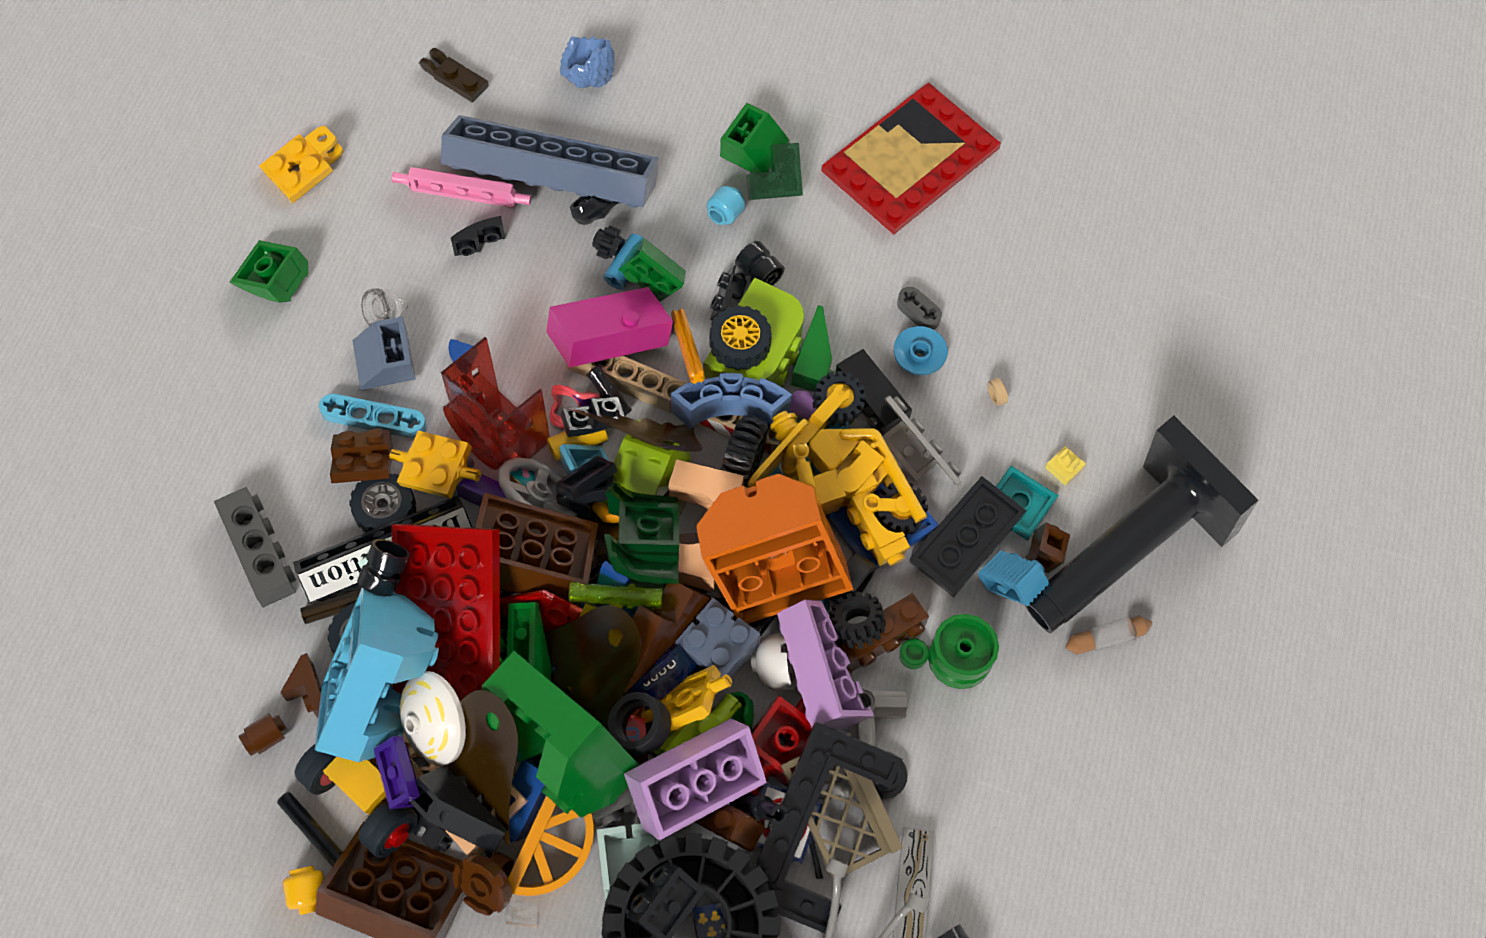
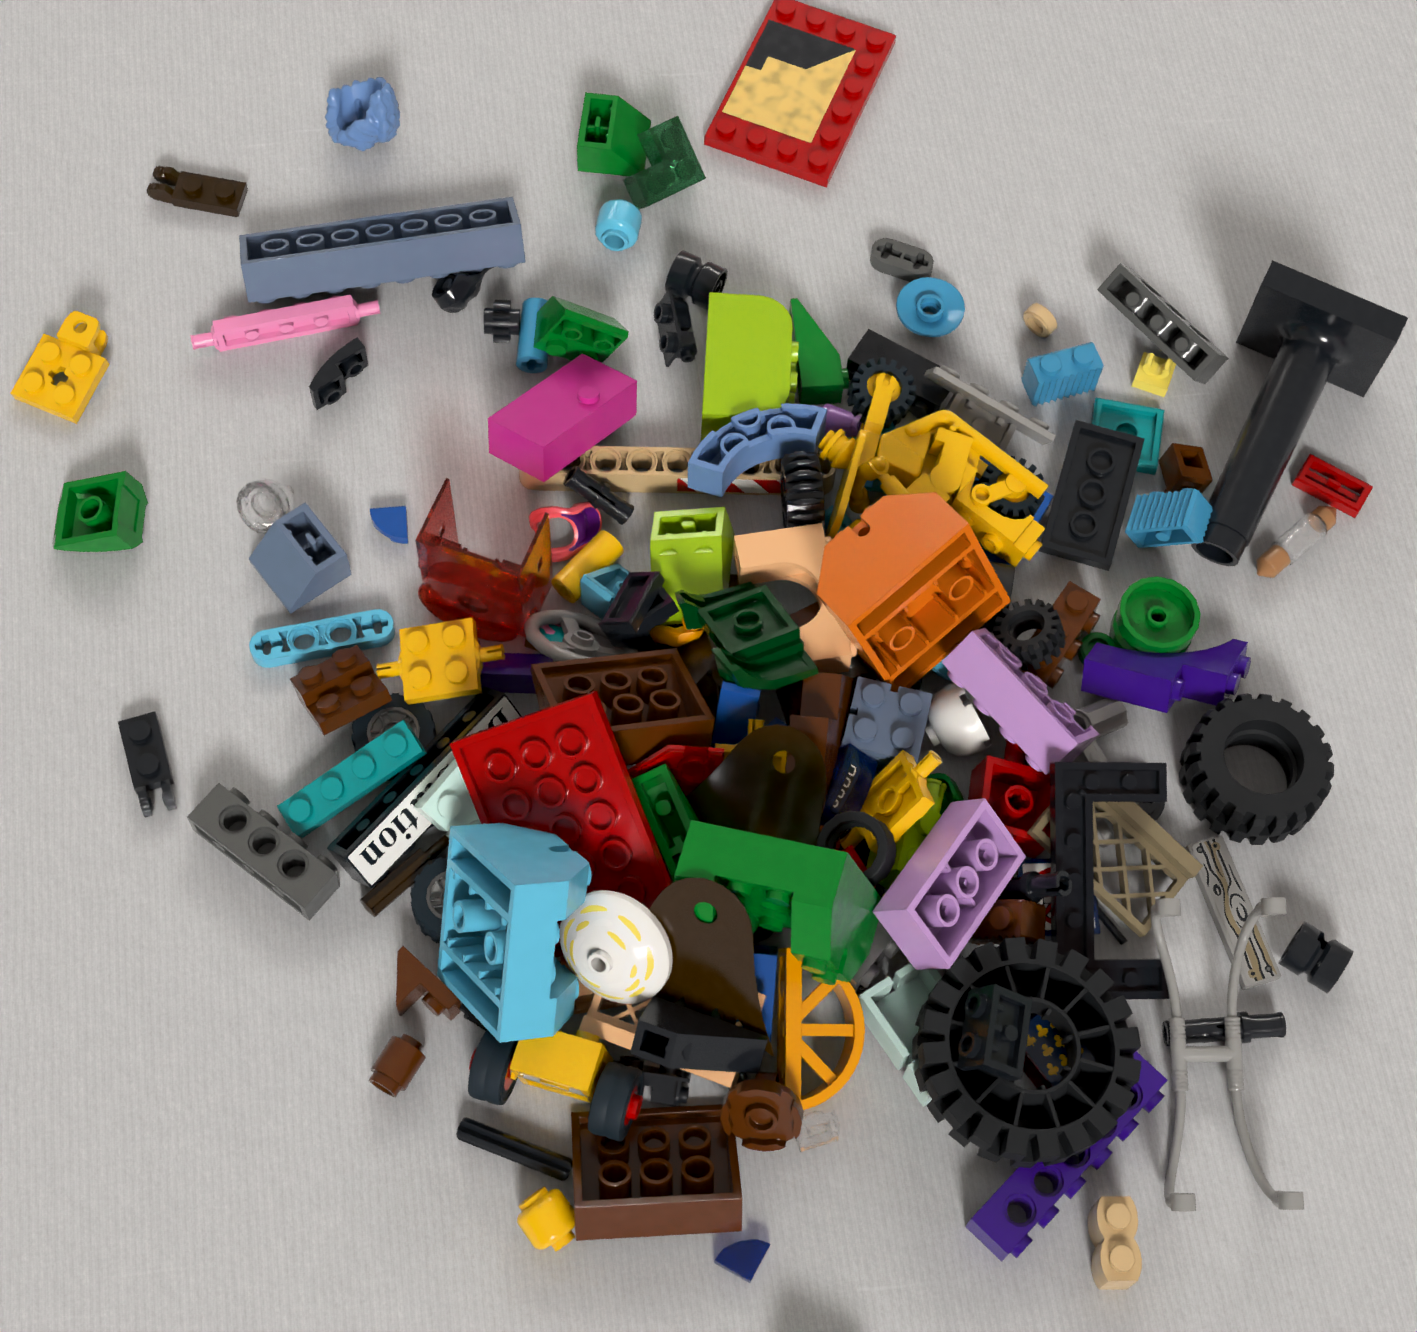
camera: 25 degrees left, 0 degrees up
black wheel [357,539,410,596] -> none
dark purple panel [373,736,419,809] -> none
black slope [561,397,625,437] -> none
dark brown piece [567,408,703,452] -> none
clear neon green pin [569,582,662,609] -> none
light orange axle [671,308,705,384] -> none
black wheel [709,305,772,370] -> none
none -> black hinge [118,711,177,817]
none -> teal plate [277,720,427,839]
none -> dark azure brick [1021,342,1104,407]
none -> dark purple arch [1081,639,1251,713]
none -> dark grey brick [1097,263,1229,384]
none -> black tyre [1179,693,1334,845]
none -> red tile [1292,454,1373,518]

